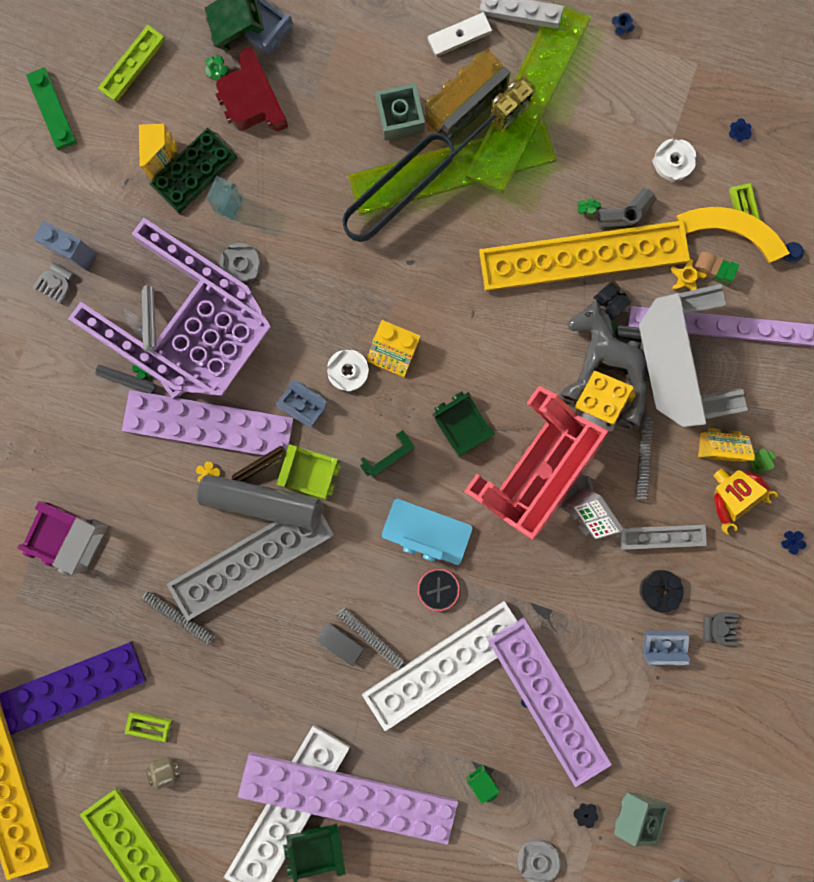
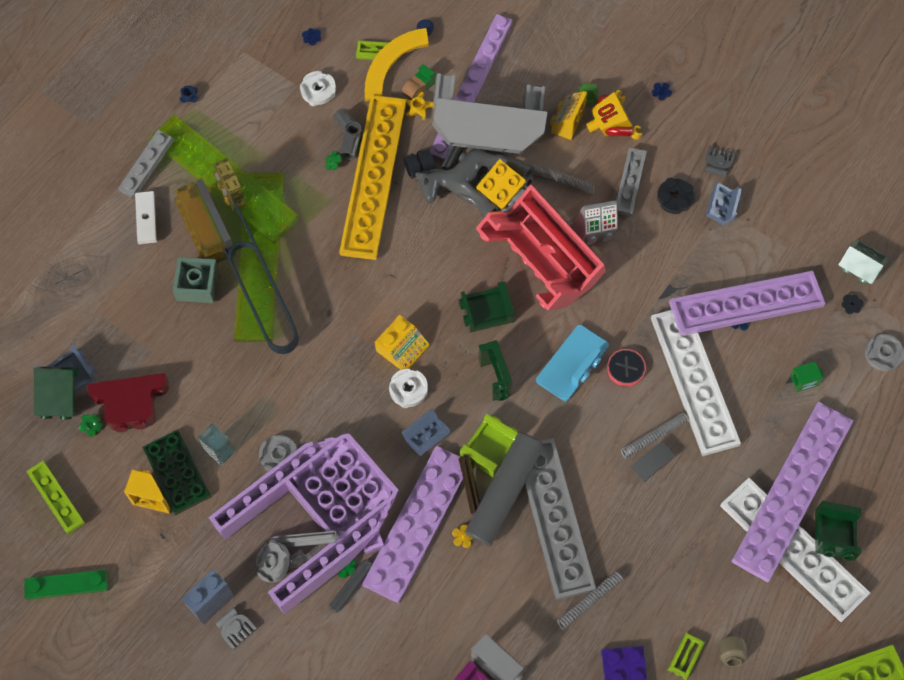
camera: 70 degrees left, 20 degrees down
none -> light grey tile [256,541,290,583]

